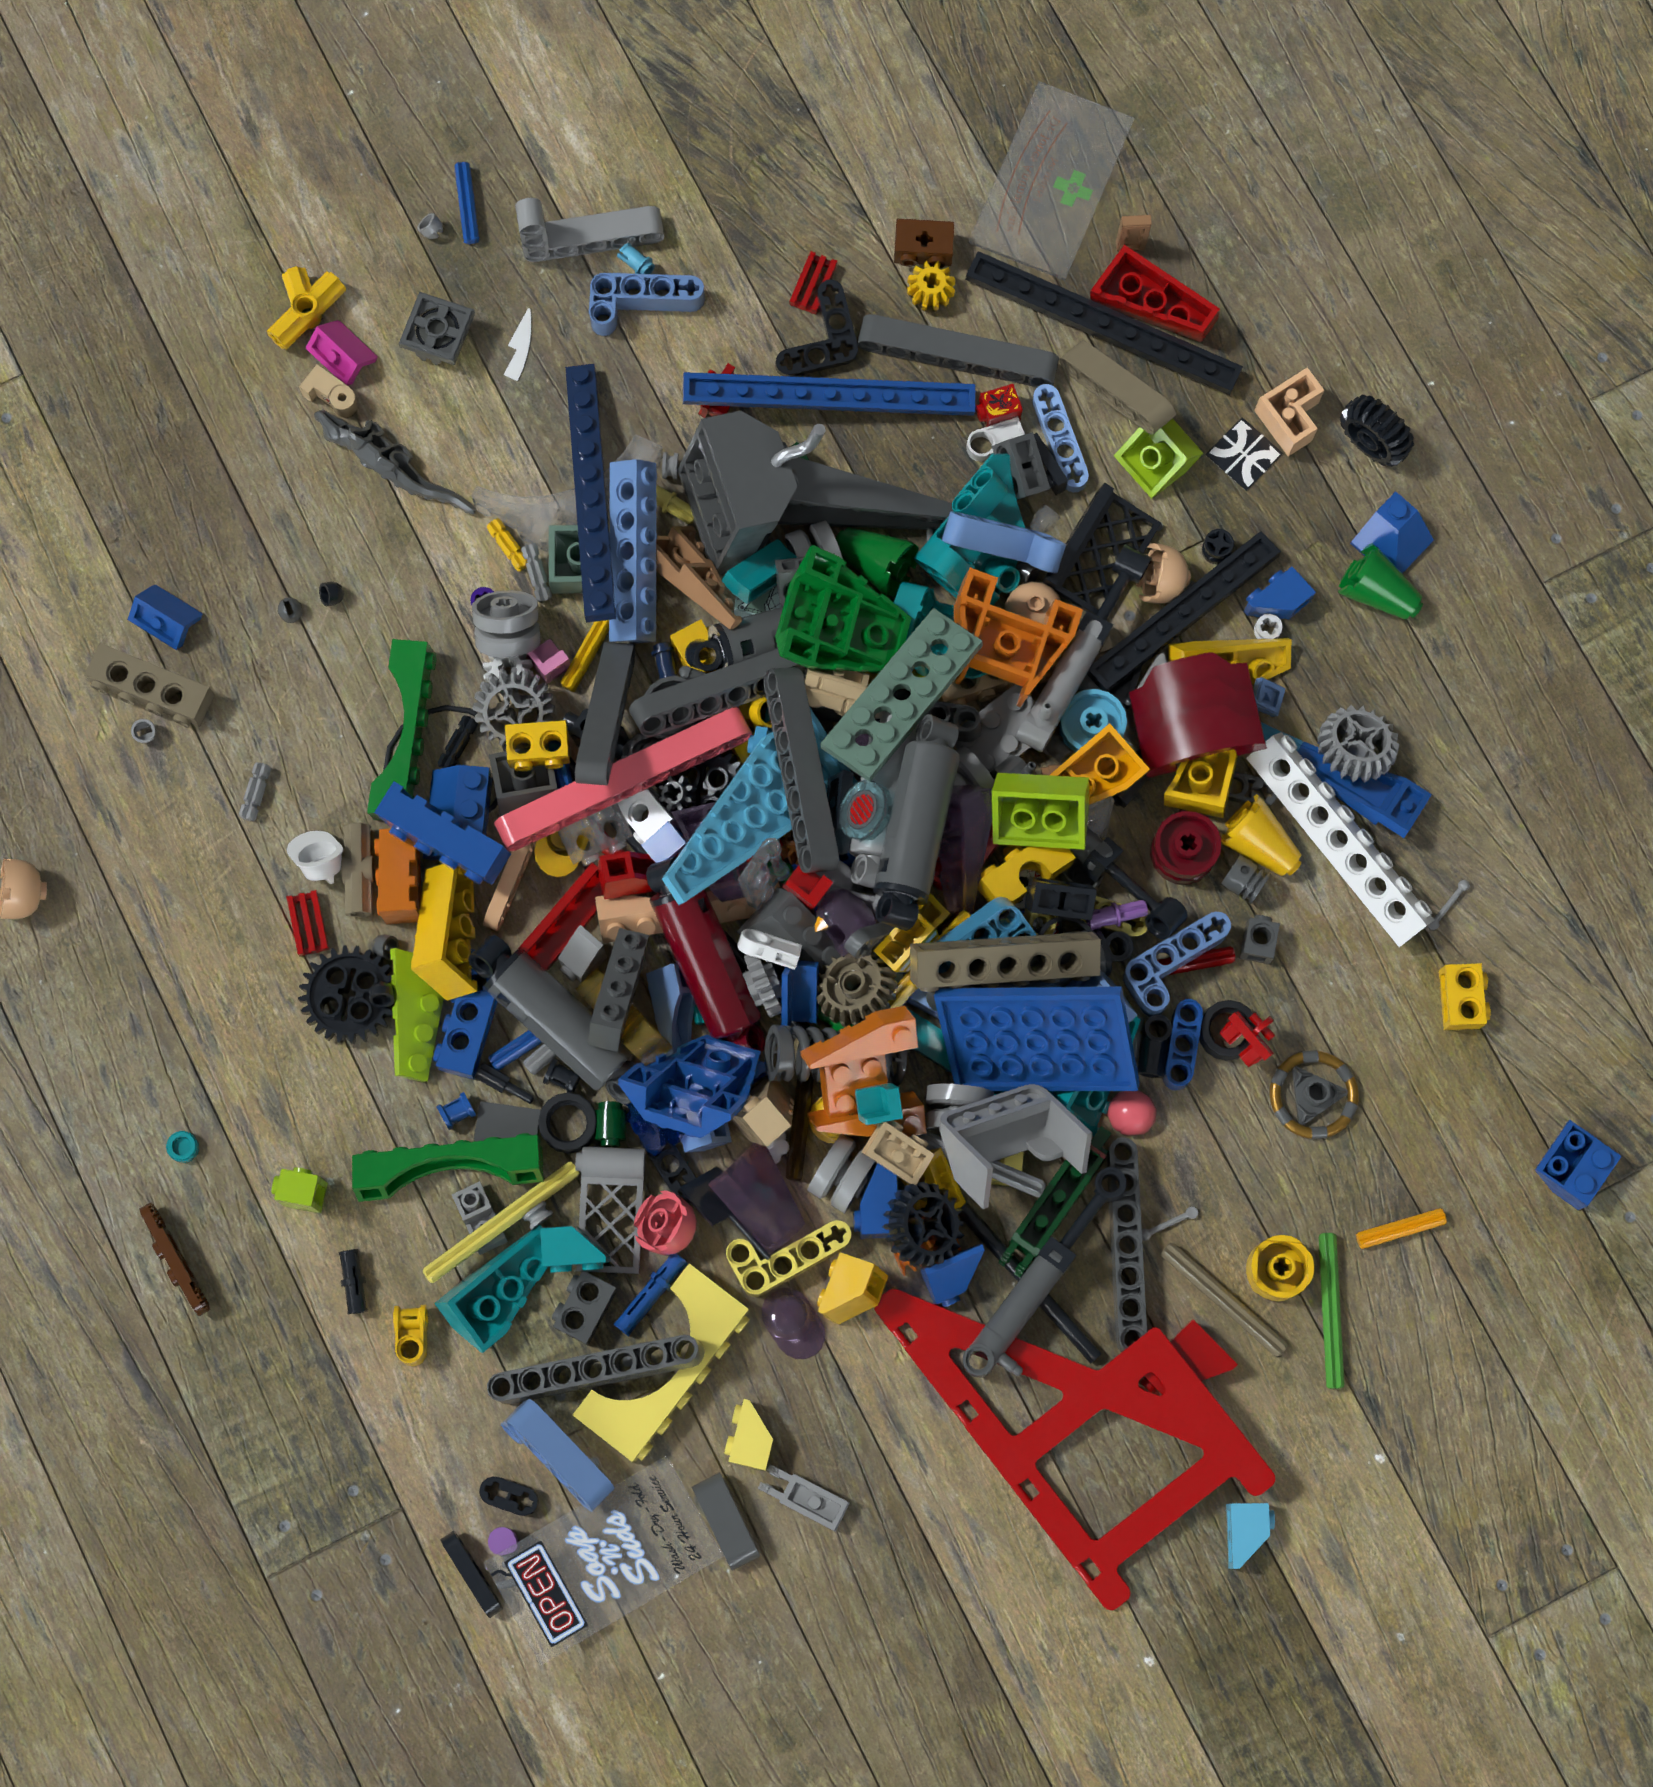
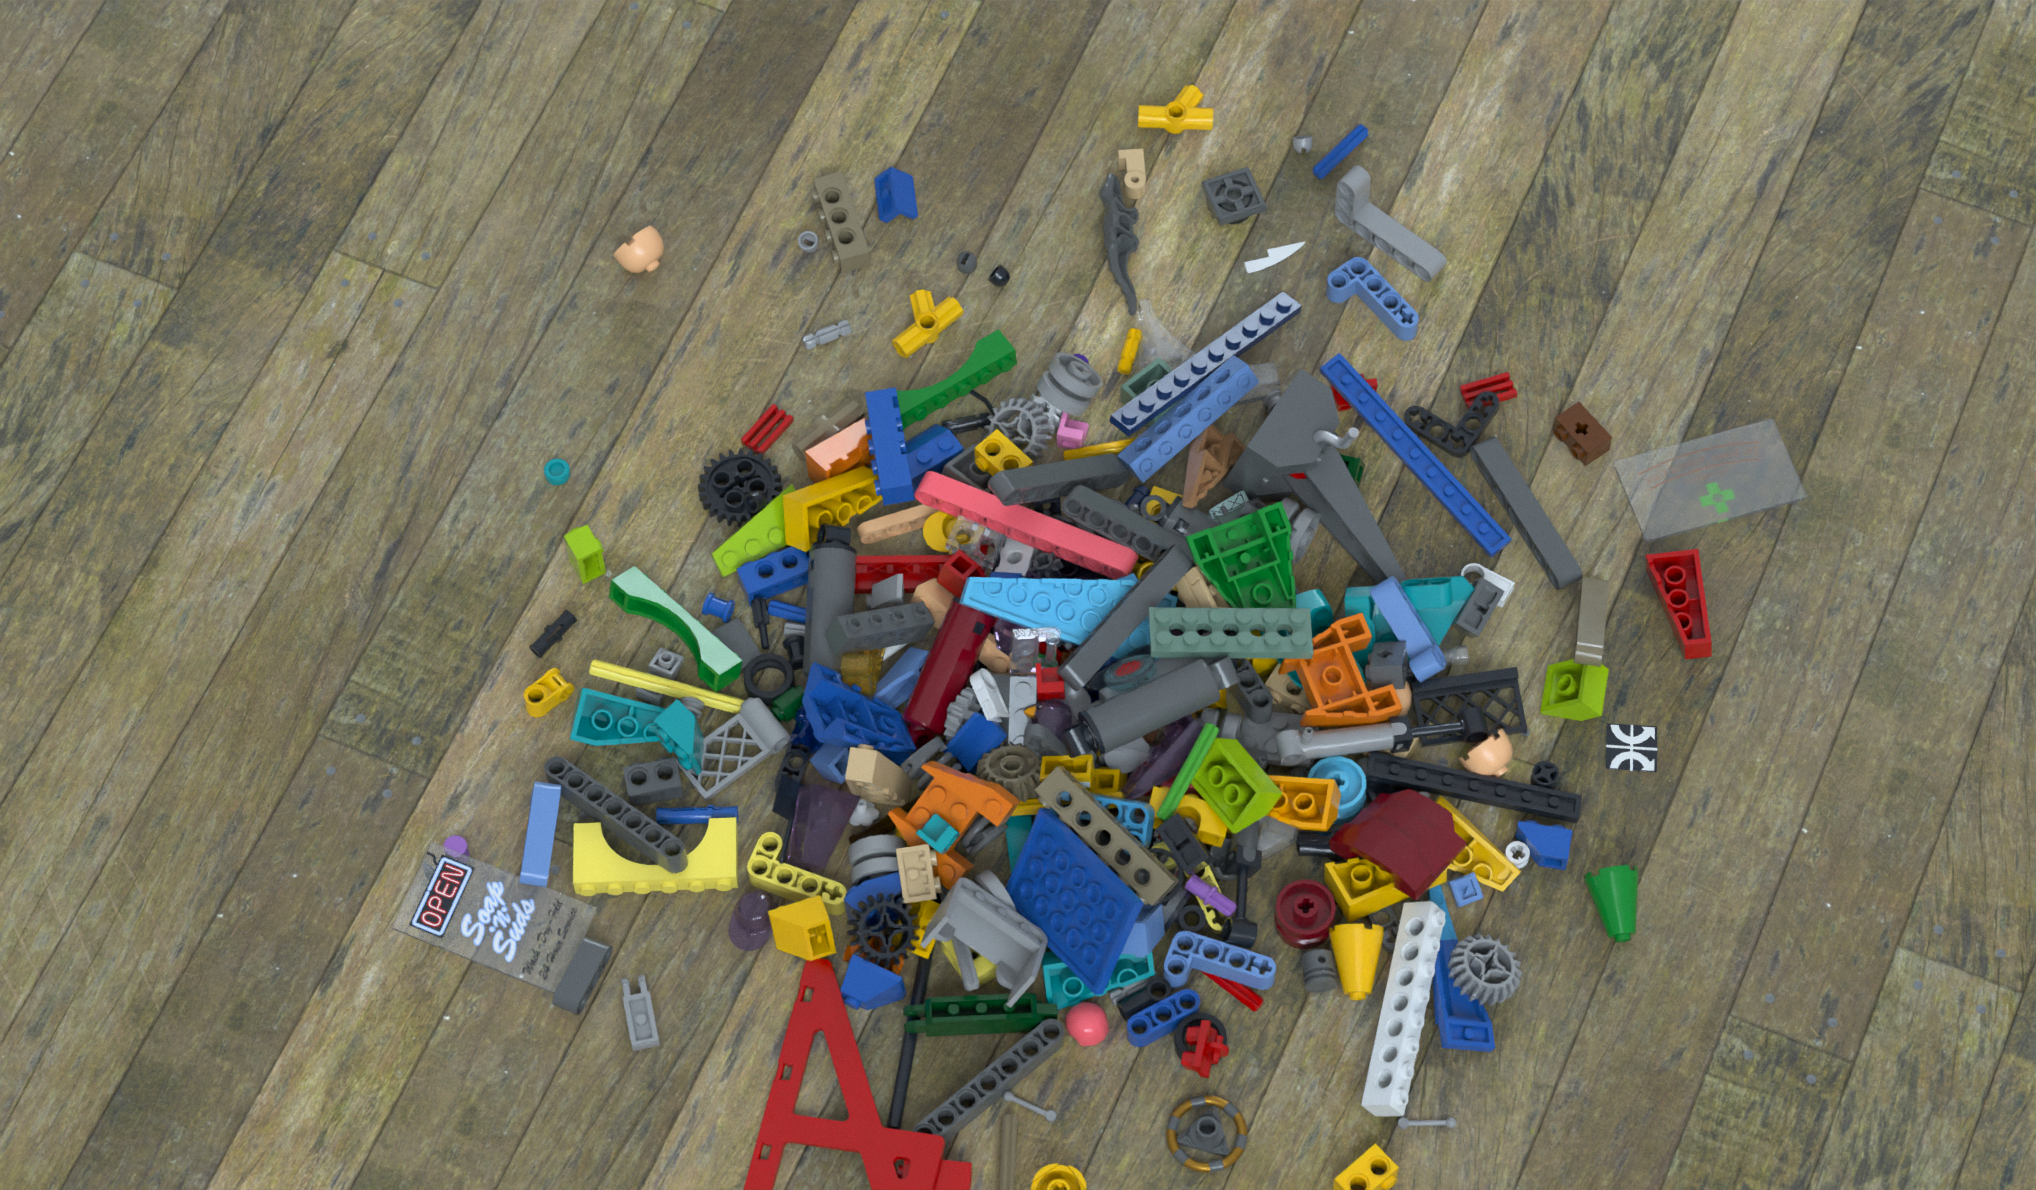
camera: 55 degrees right, 15 degrees down
reddish brown plate [139,1202,211,1316] -> none
white piece [287,831,344,884] -> none
dark pink panel [306,320,378,386] -> none
dark grey hinge [372,934,399,960] -> none
black beam [440,1530,503,1618] -> none
black beam [479,1476,539,1516] -> none
light grey axle [522,544,552,602] -> none
medium azure pin [617,243,655,274] -> none
coral cylinder [634,1190,697,1256] -> none
light yellow axle [656,484,694,524] -> none
teal piece [721,539,797,604] -> none
light yellow slope [724,1399,773,1471] -> none
green cone [835,527,919,597] -> none
yellow gear [907,260,956,312] -> none
dark grey piece [963,1167,1127,1378] -> none
black plate [965,251,1243,395] -> none
red brick [975,384,1023,427] -> none
light blue beam [1032,384,1089,493] -> none
black plate [1034,432,1068,496] -> none
medium nougat plate [1116,215,1152,252] -> none
dark grey brick [1239,915,1280,964] -> none
light nougat brick [1254,367,1325,457] -> none
black gear [1340,395,1414,467] -> none
blue slope [1350,491,1434,574] -> none
none -> yellow piece [892,289,964,359]
none -> bright green axle [1157,723,1219,821]
none -> dark grey brick [1365,641,1409,690]

